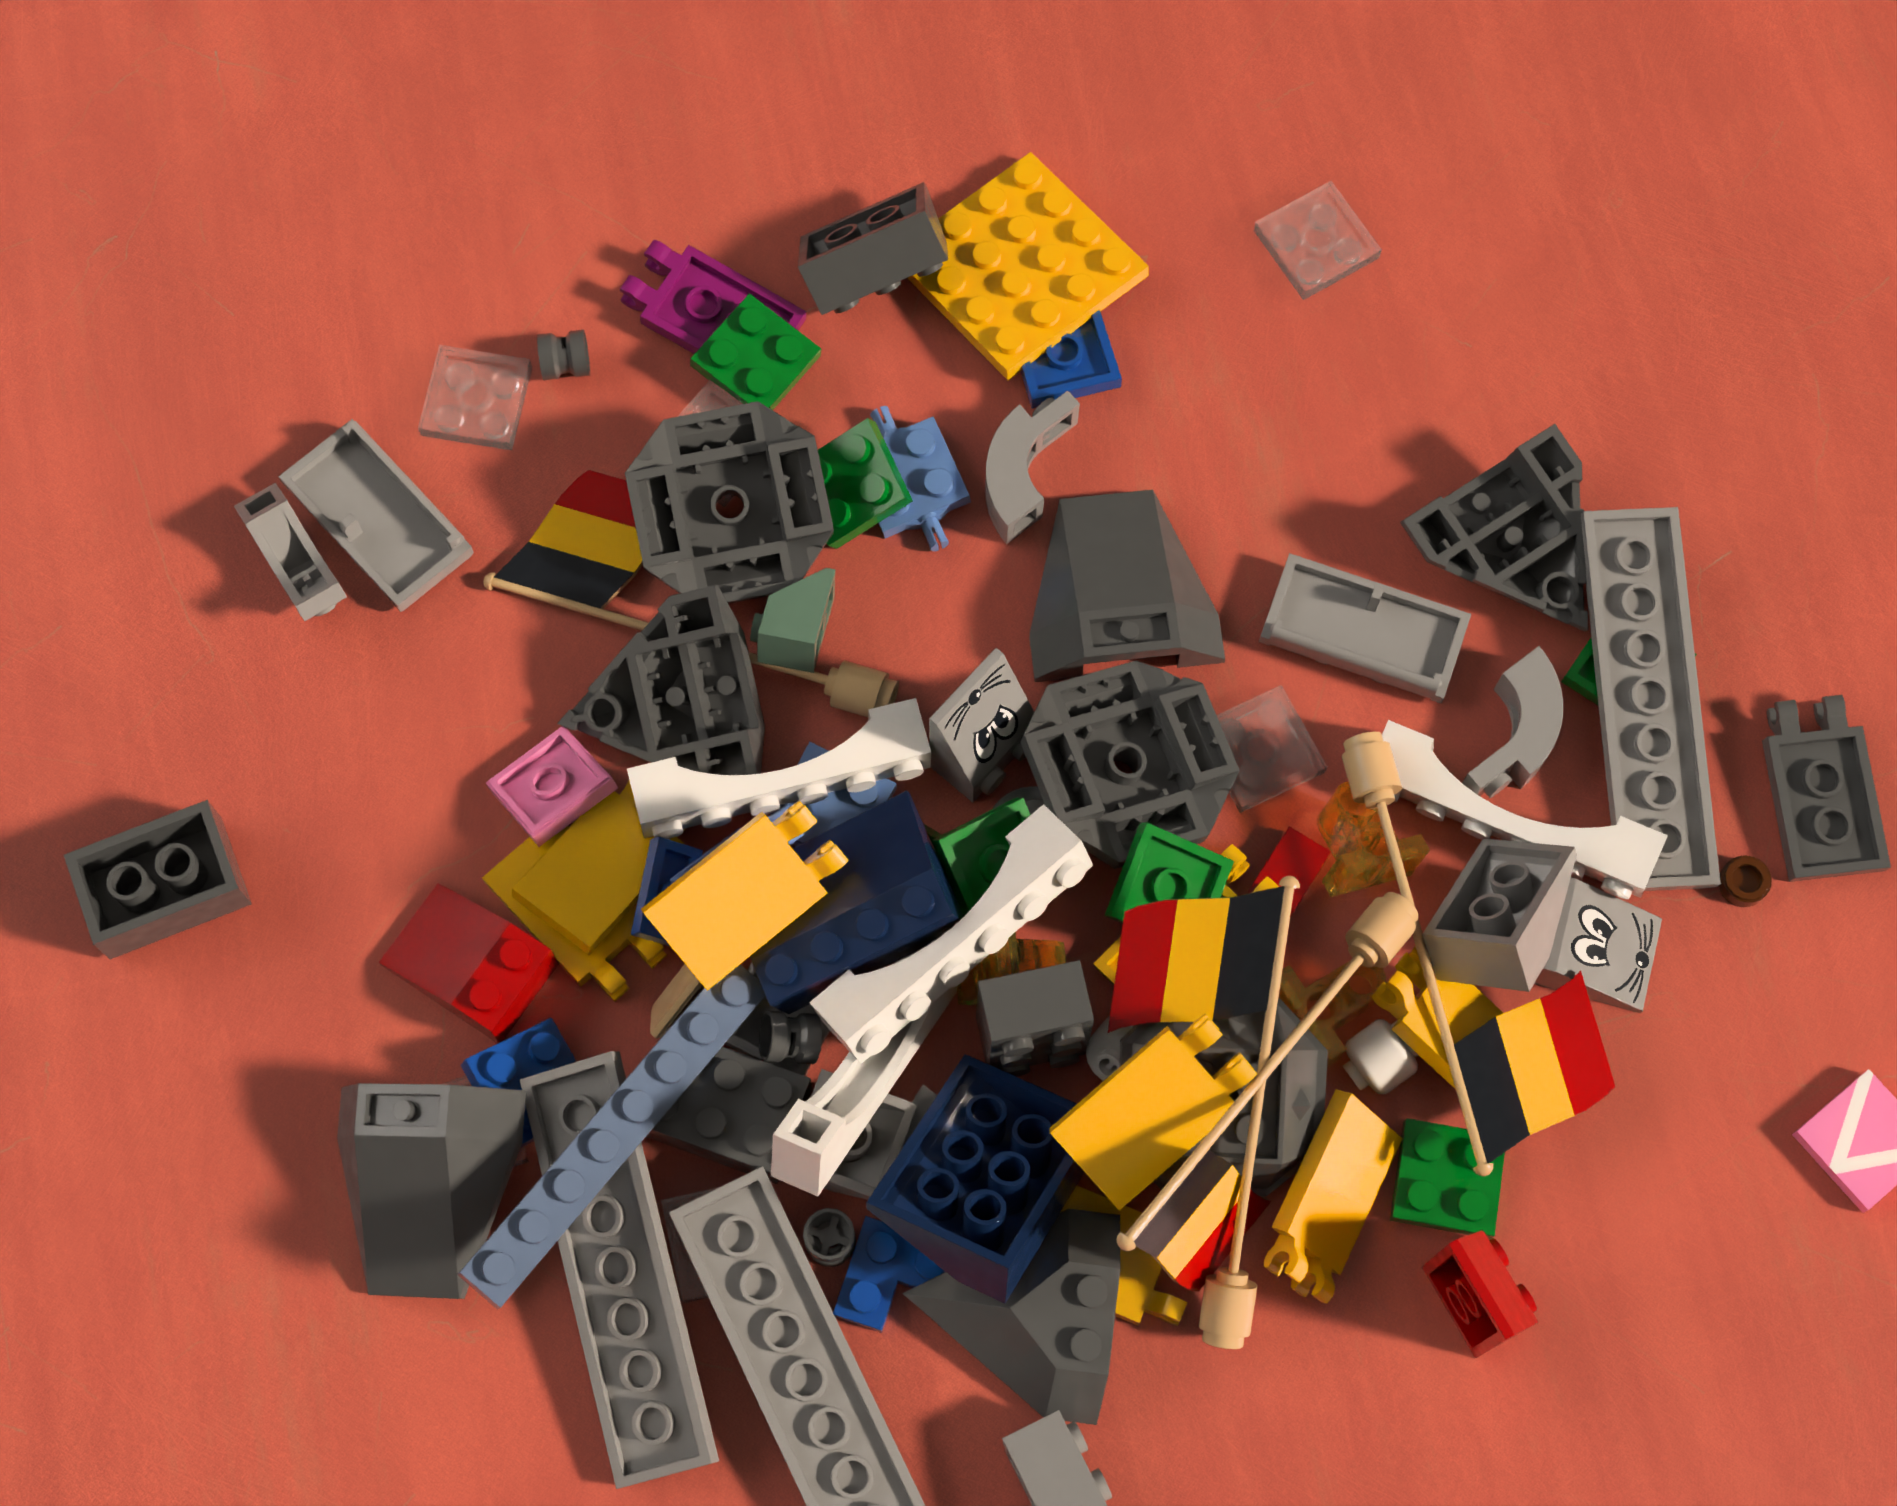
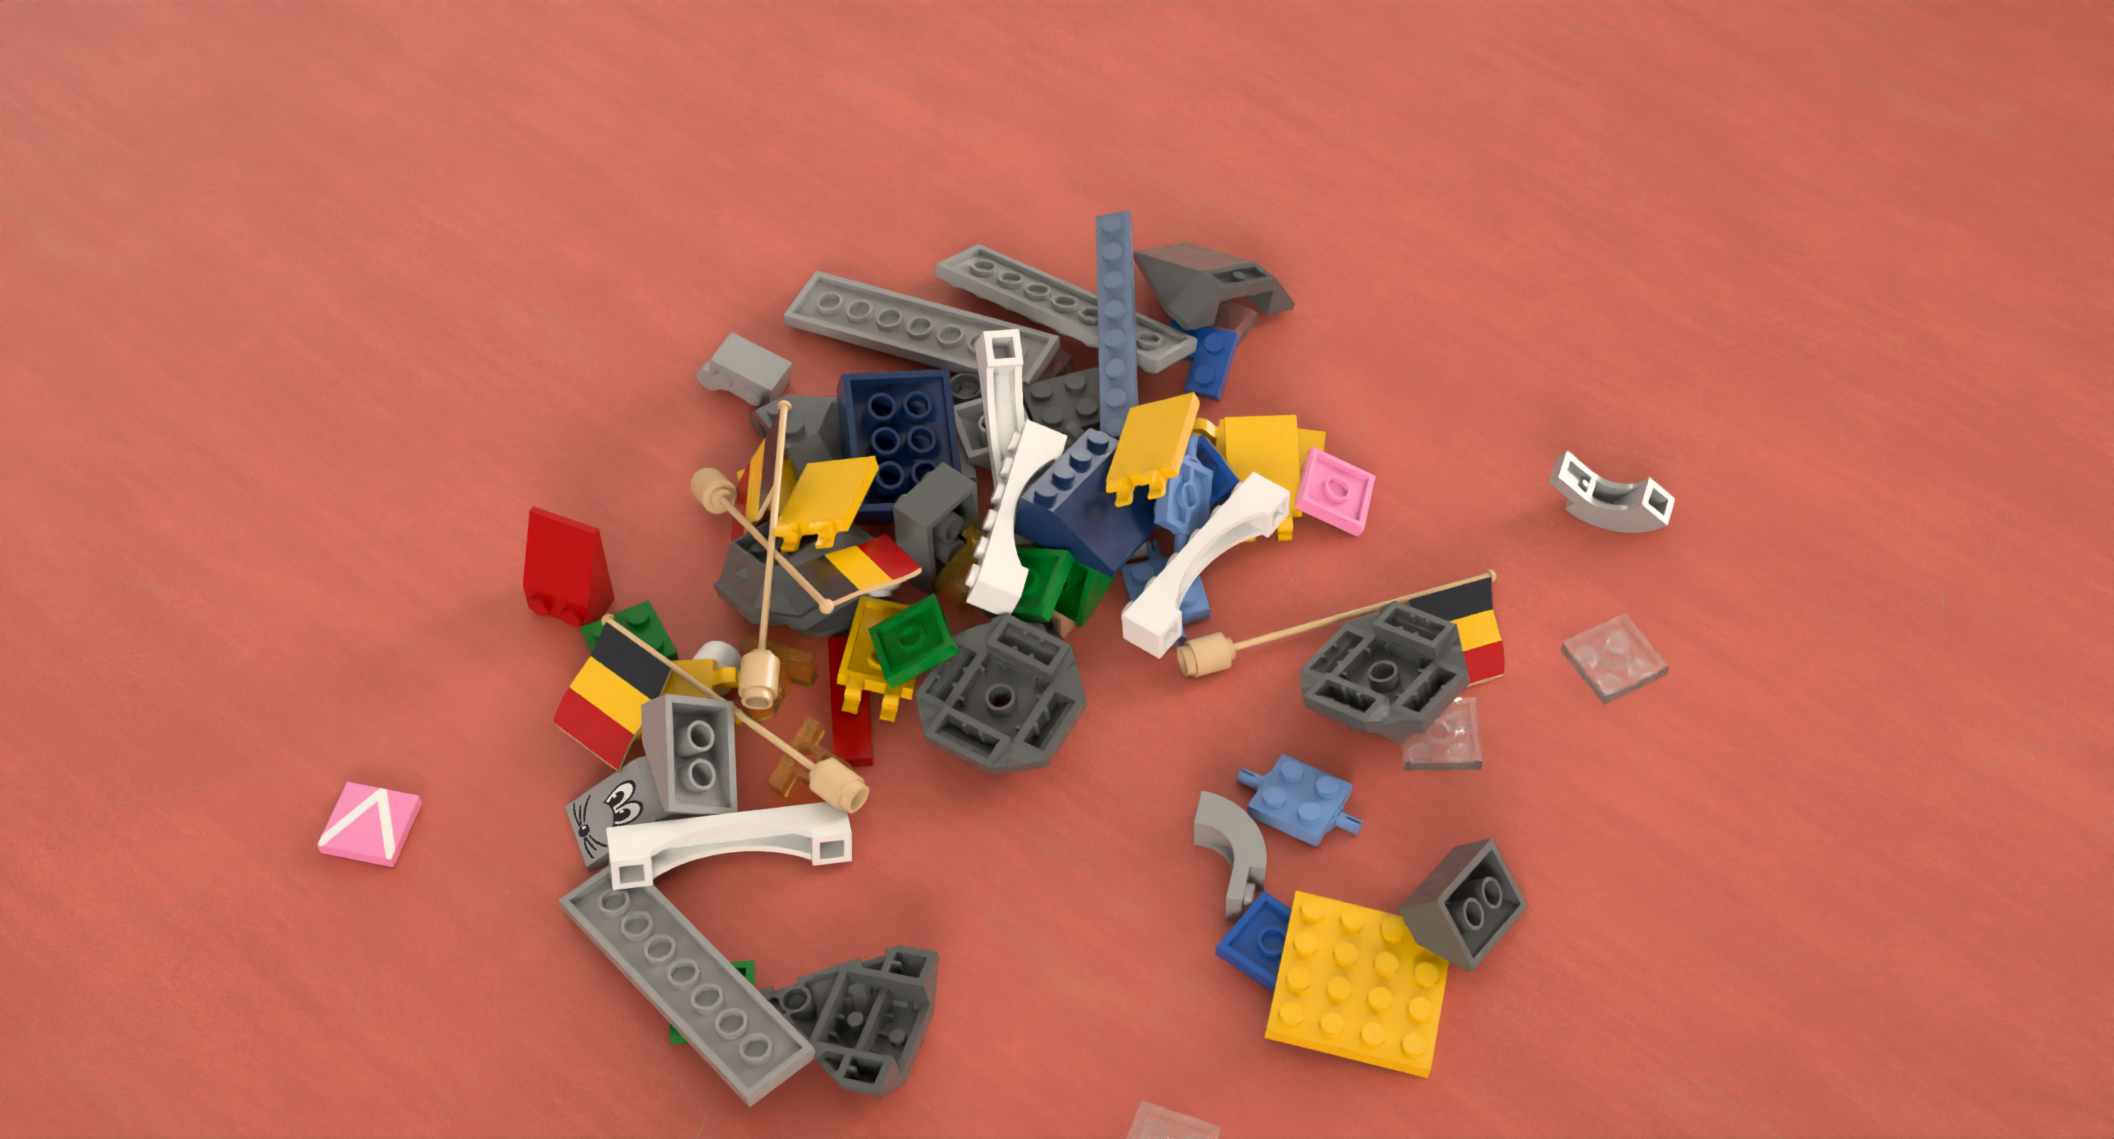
camera: 145 degrees right, 20 degrees down
dark grey brick [64,800,252,959] -> none
light grey container [278,419,474,612] -> none
red slope [379,883,559,1043] -> none
dark grey wheel [537,330,590,381] -> none
dark grey wedge [557,585,765,775] -> none
magenta tile [620,239,807,354] -> none
green plate [690,293,822,410] -> none
sand green slope [750,568,836,673] -> none
green plate [818,418,913,549] -> none
light grey slope [929,648,1034,803] -> none
dark grey wedge [1029,490,1225,682] -> none
clear plate [1217,685,1328,813] -> none
light grey container [1259,553,1471,703] -> none
yellow tile [1264,1089,1403,1304] -> none
light grey arch [1462,646,1563,798] -> none
reddish brown tile [1718,855,1772,907] -> none
dark grey tile [1762,695,1891,882] -> none

